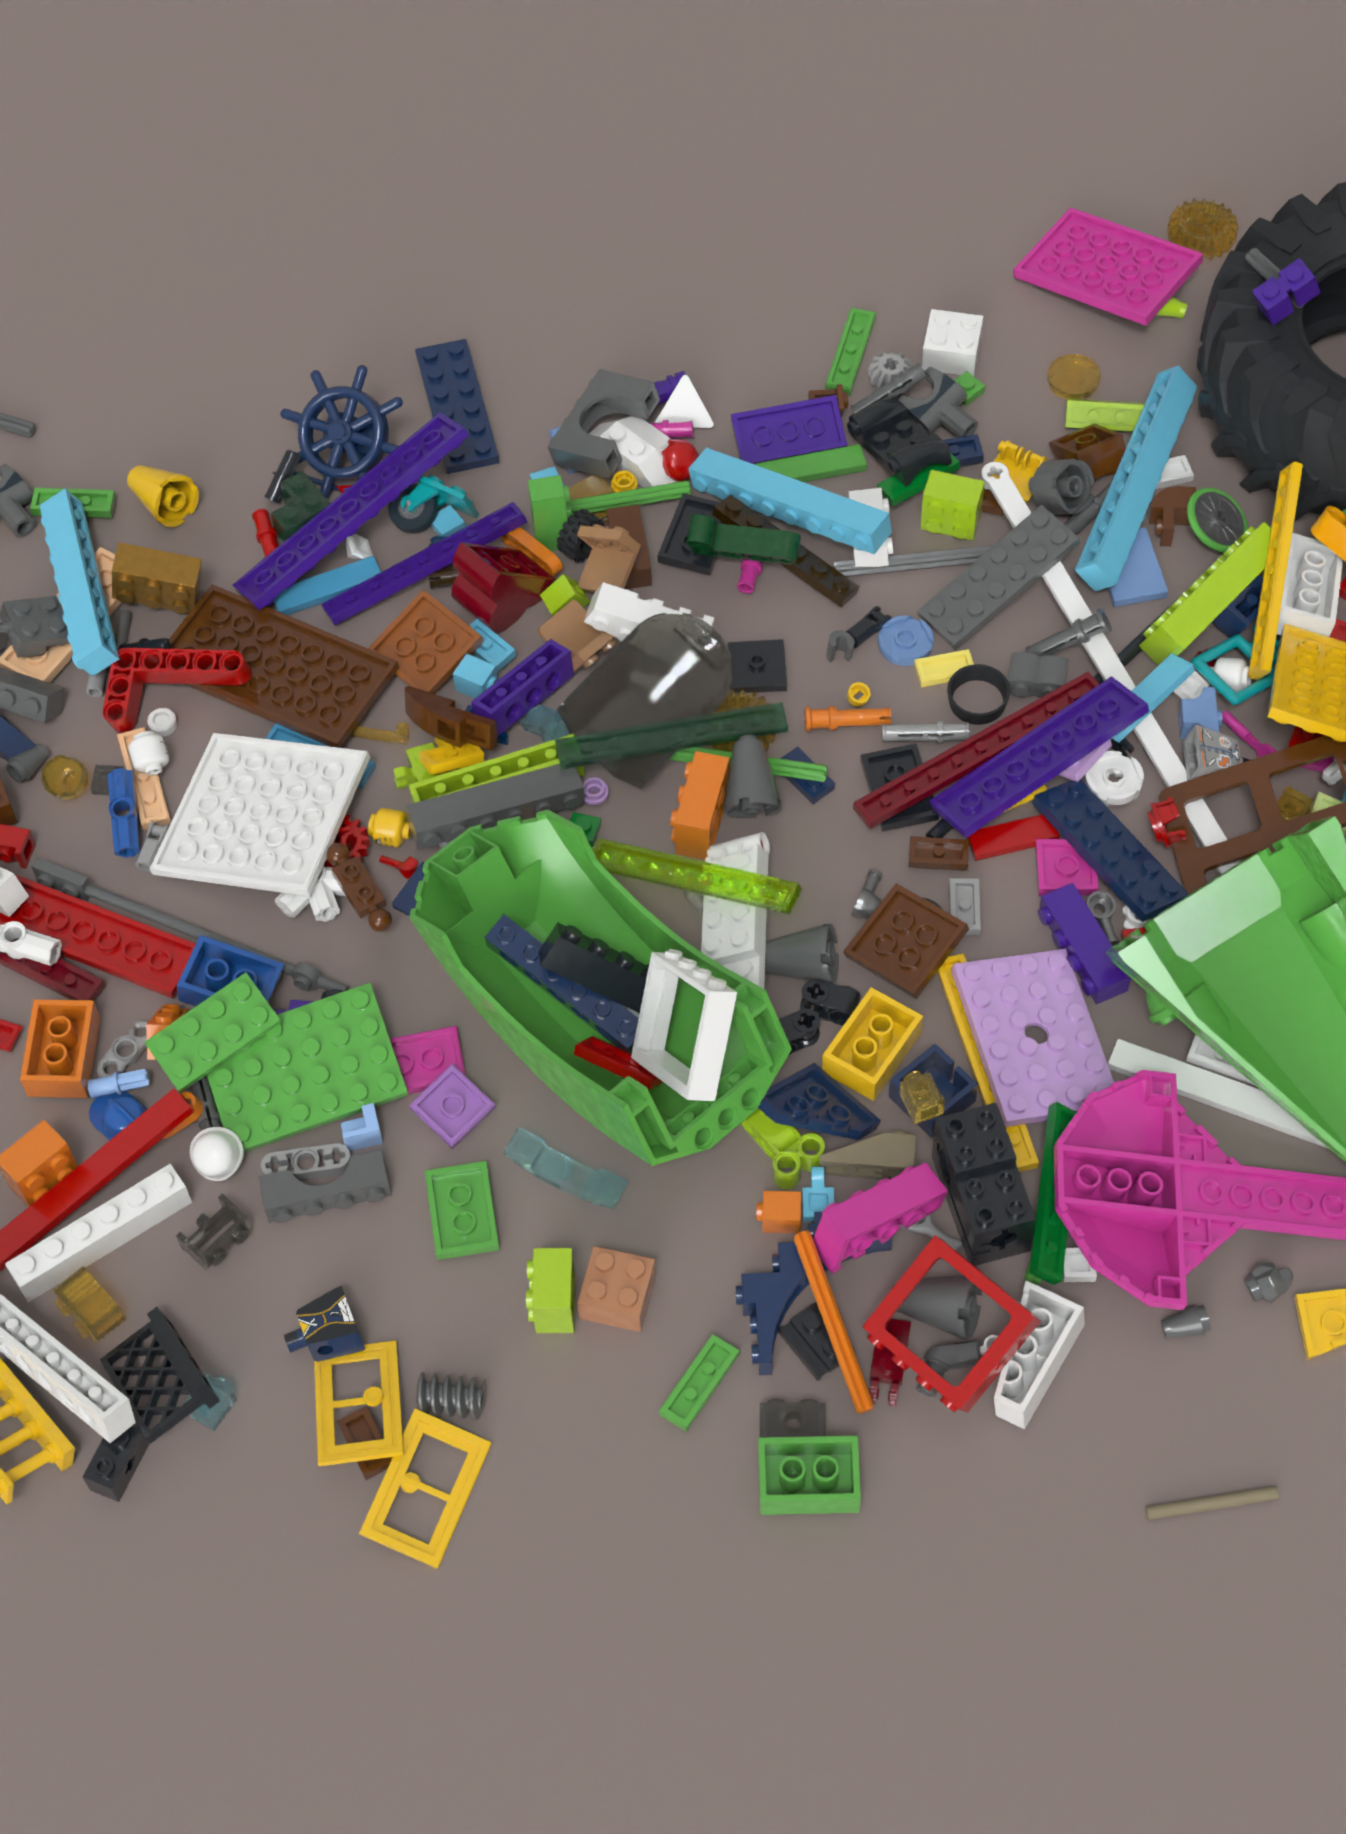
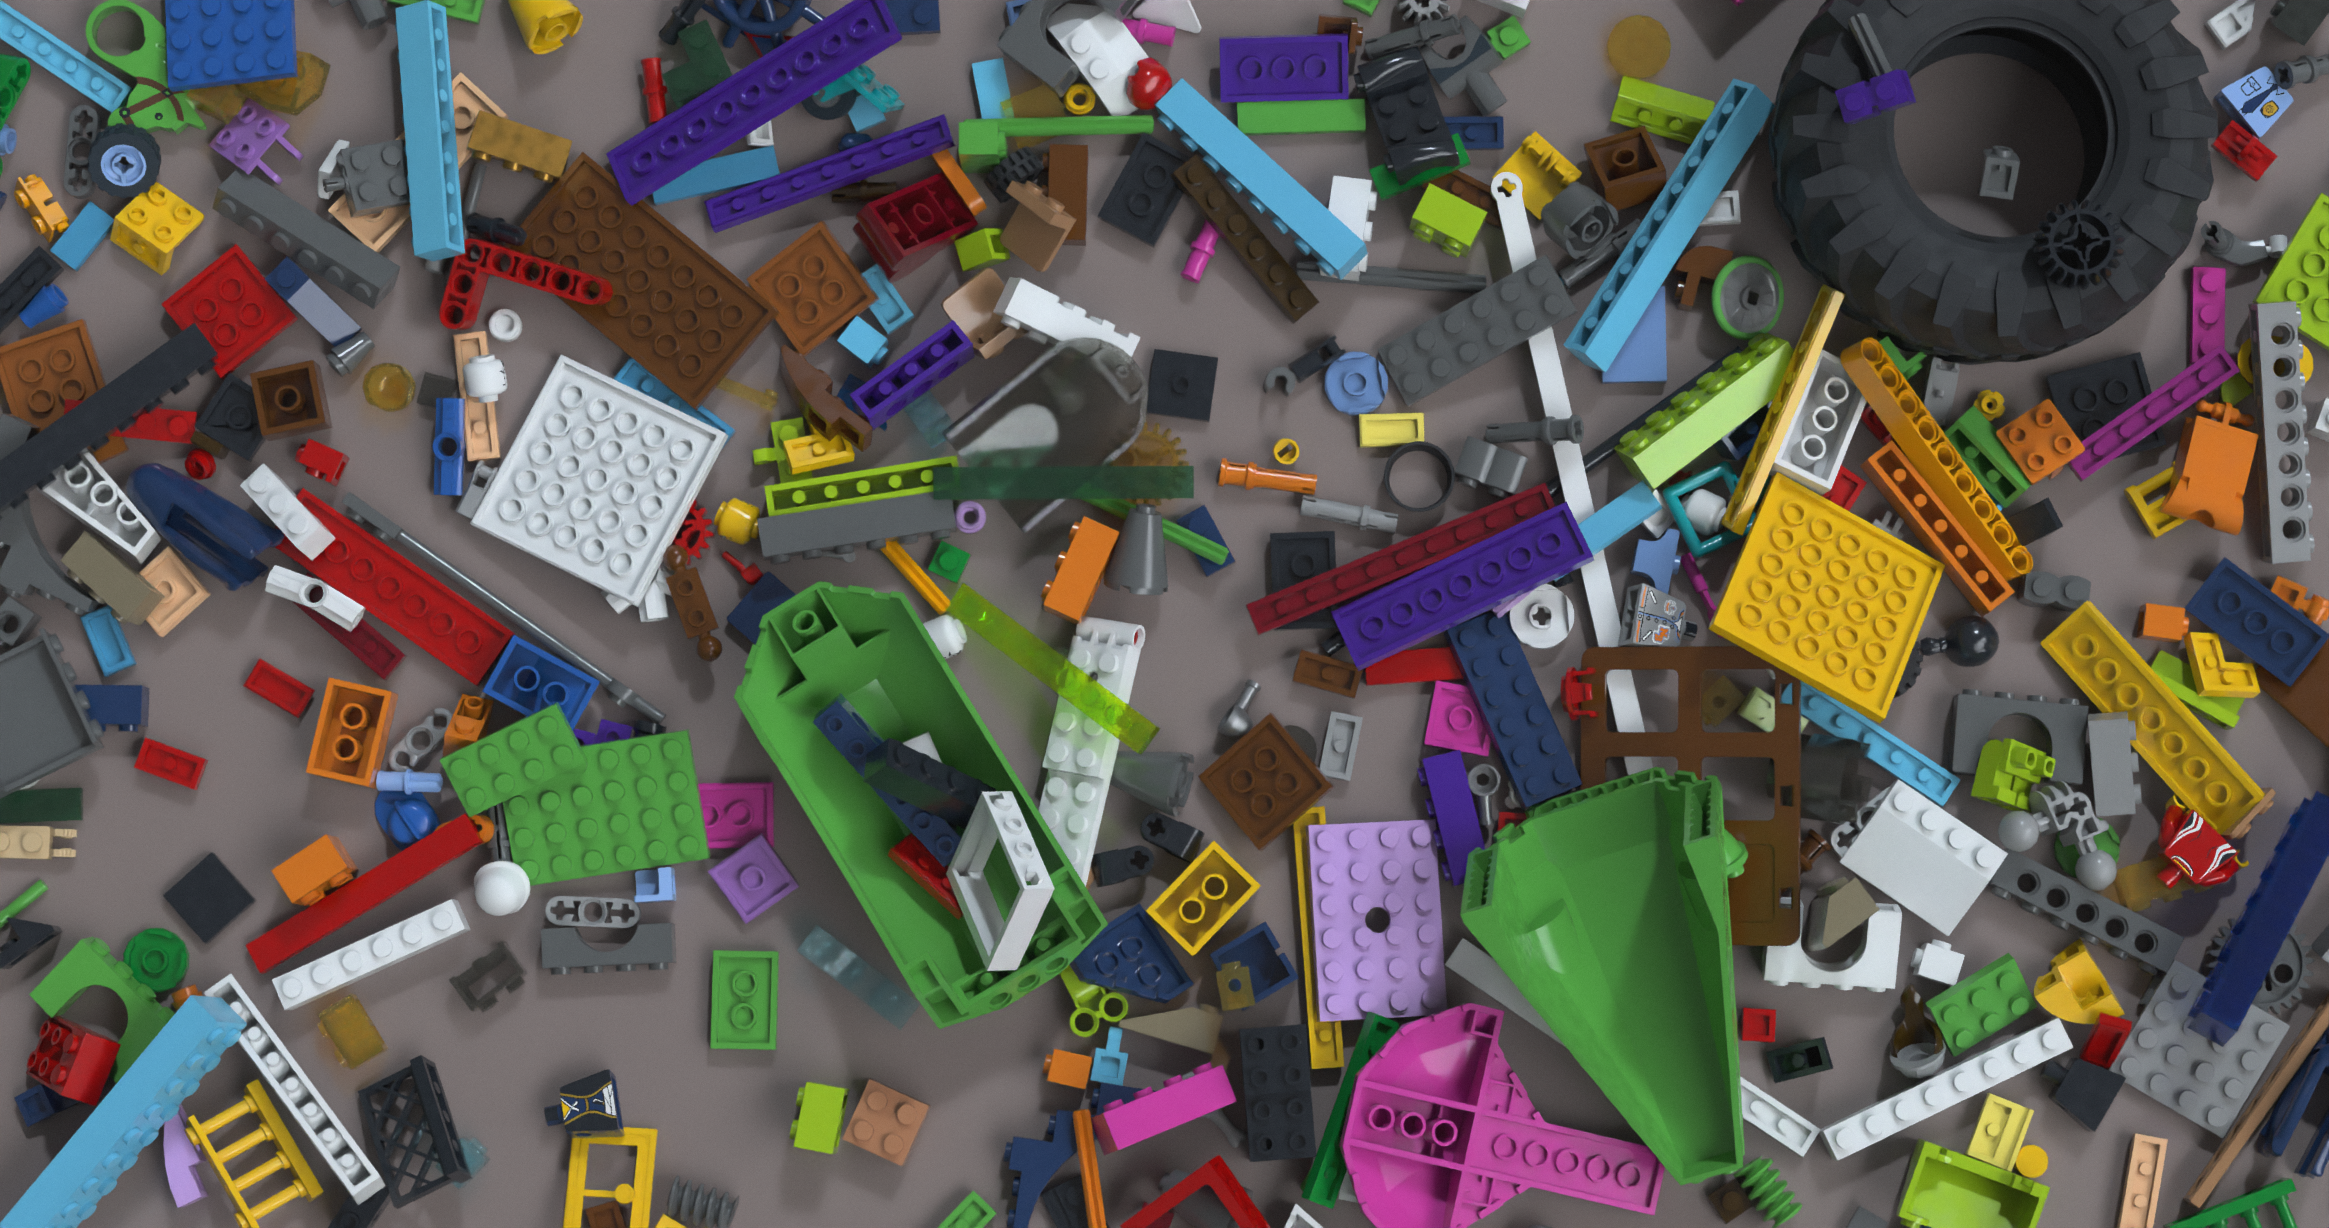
camera: 10 degrees right, 25 degrees up
dark green beam [686,514,801,565] -> none

